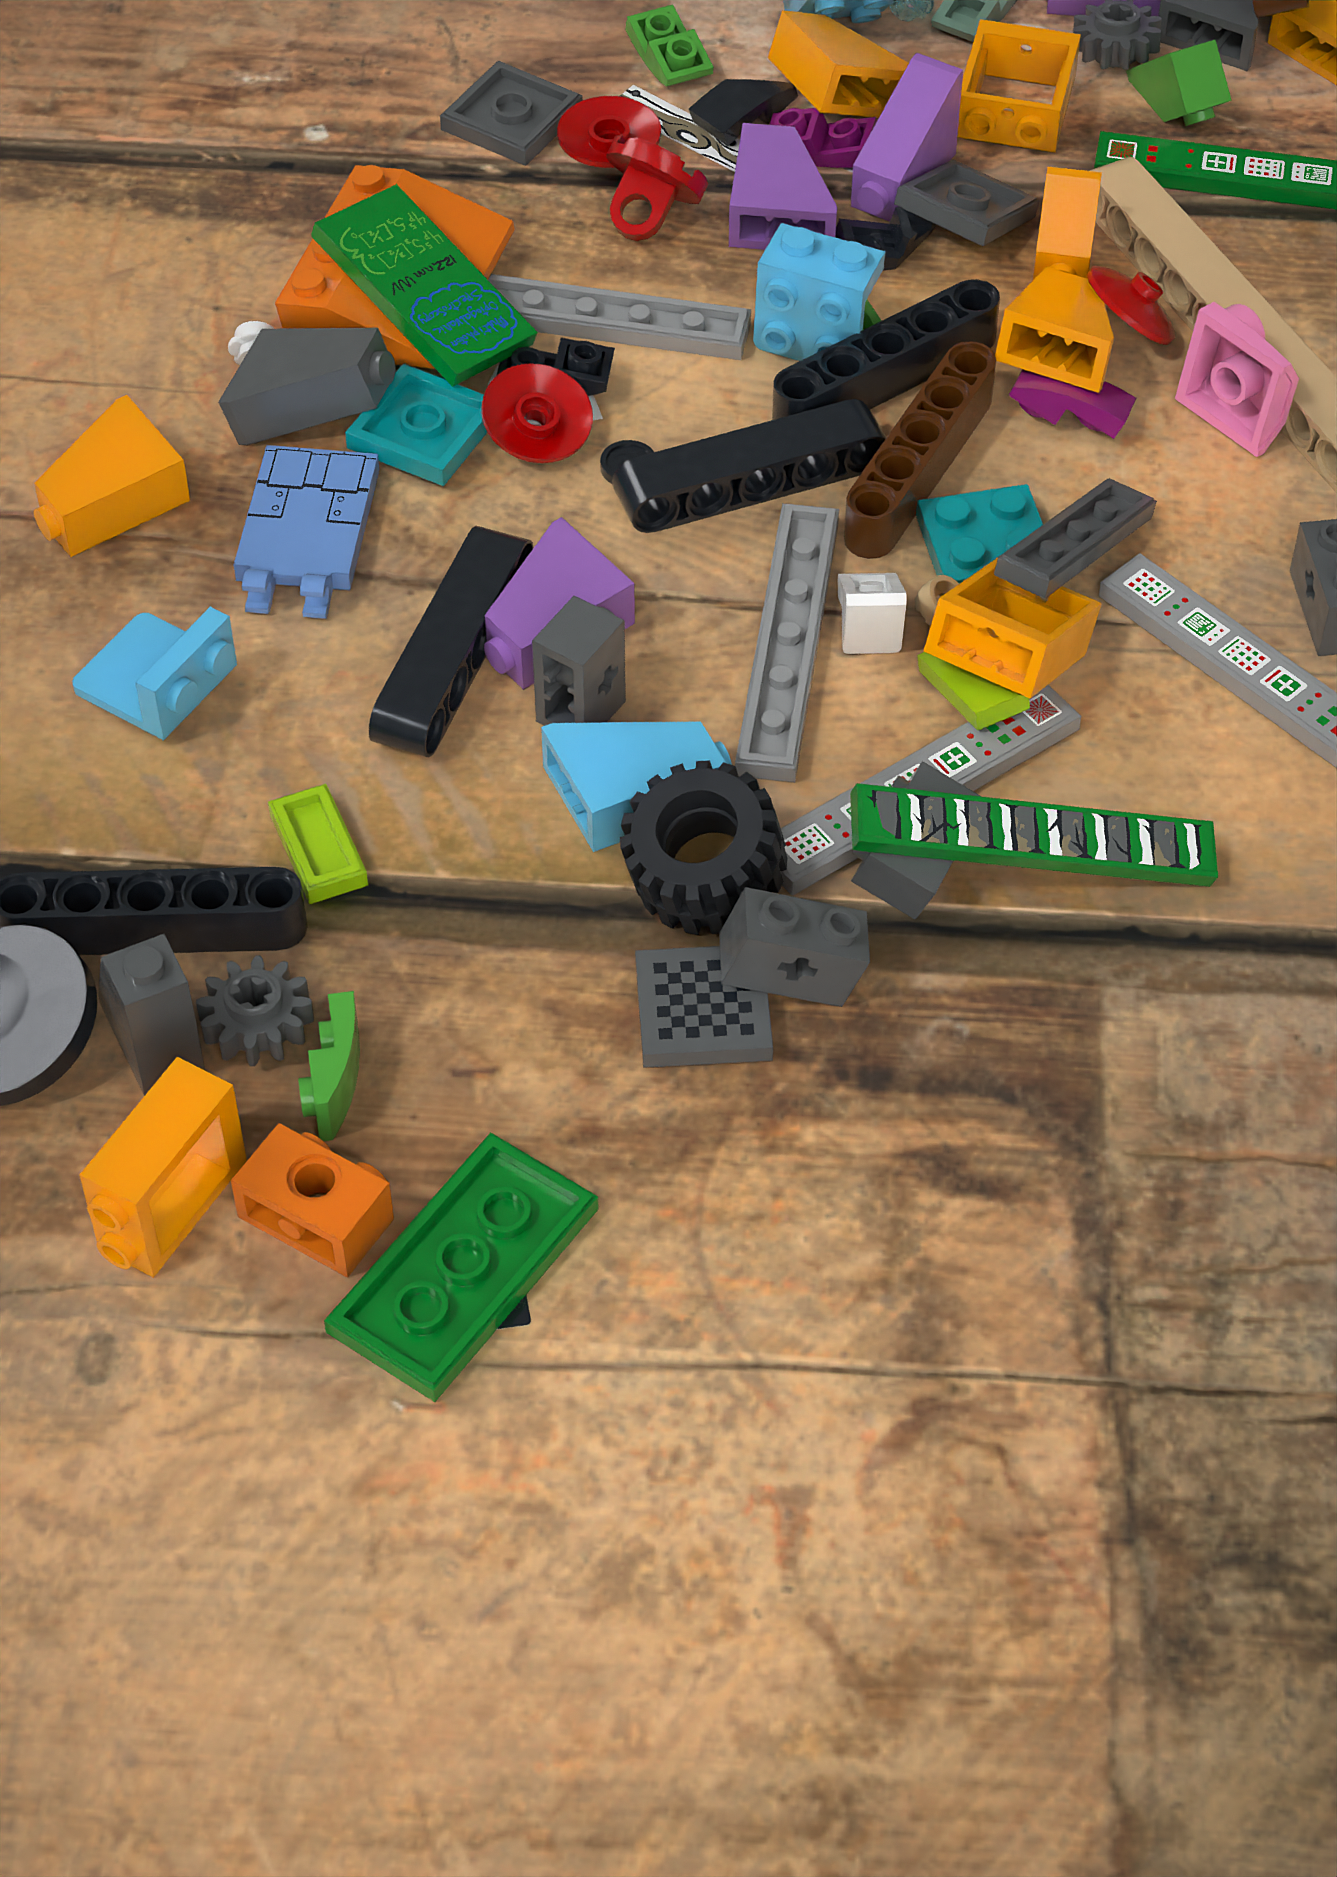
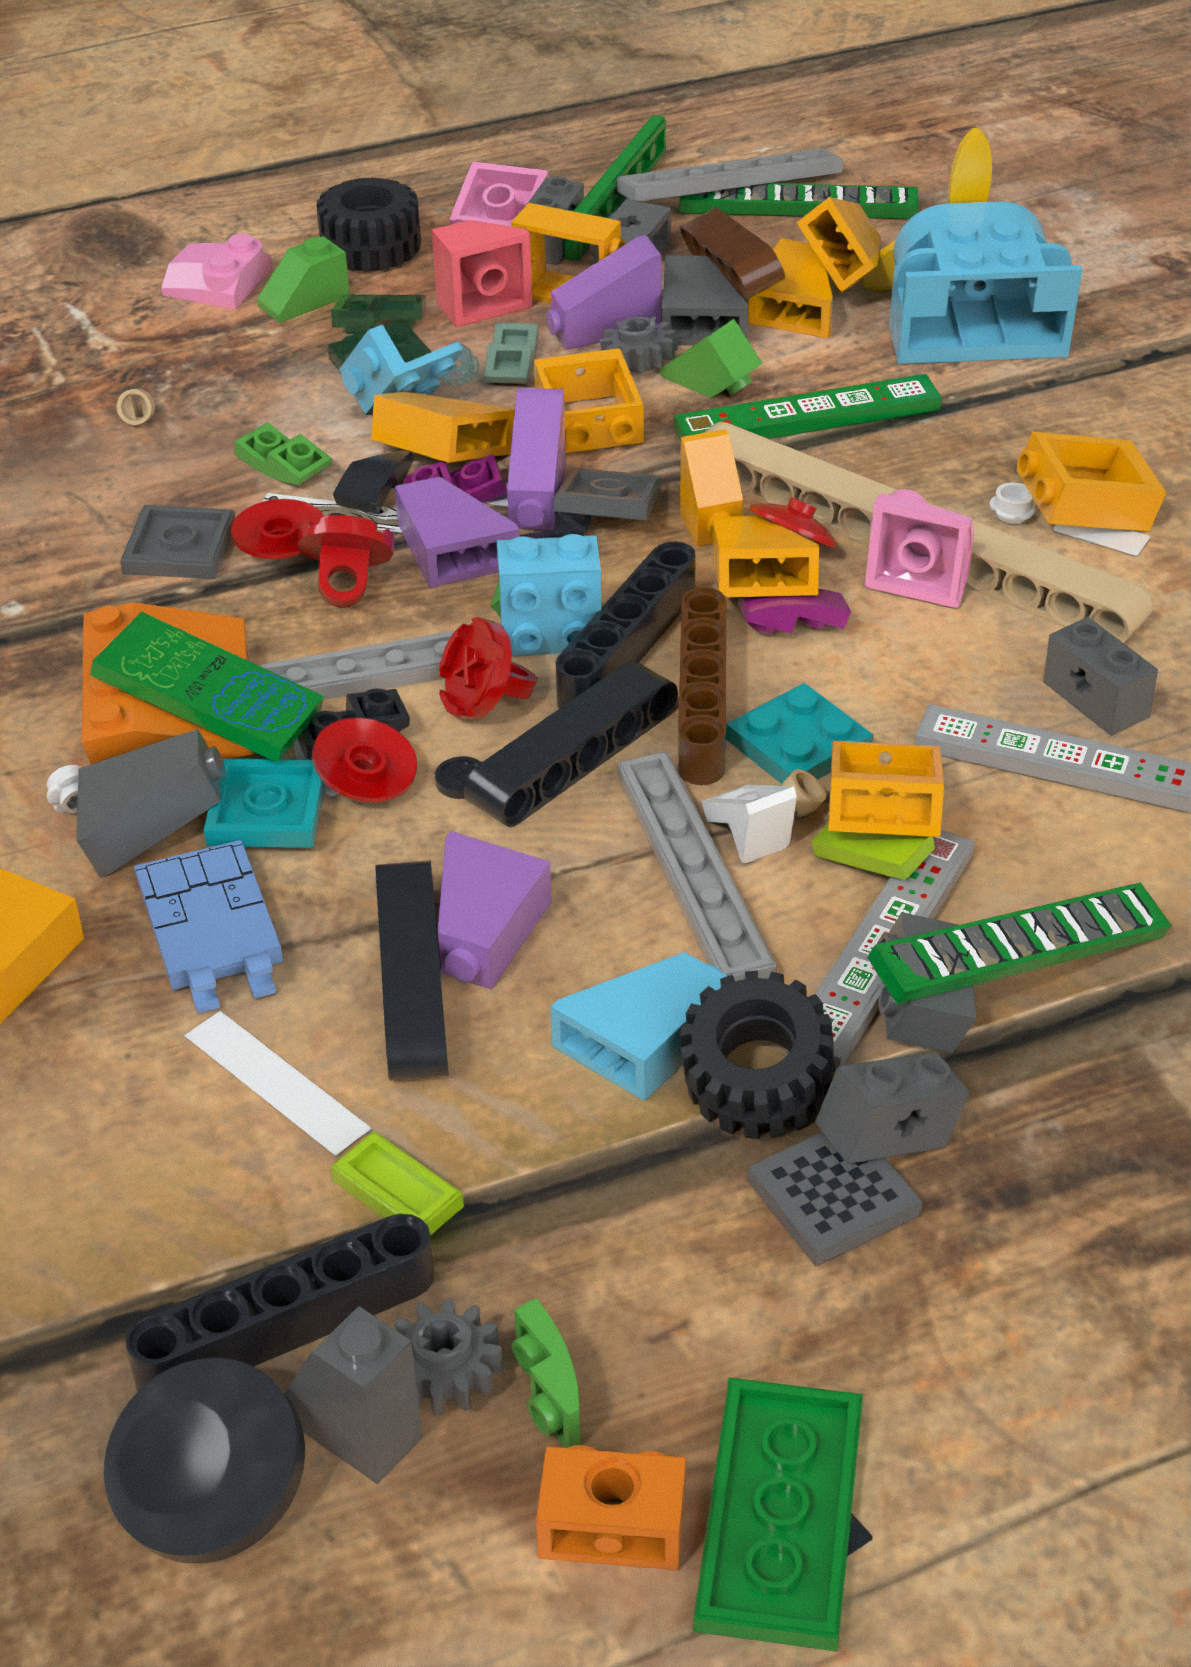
camera: 25 degrees left, 10 degrees down
medium azure bracket [72,607,237,740] -> none
light orange window [79,1057,247,1278] -> none
dark grey brick [532,596,626,726] -> none
dark grey tile [994,478,1157,599] -> none
none -> white sticker [184,1011,372,1156]
none -> red tile [439,617,538,721]

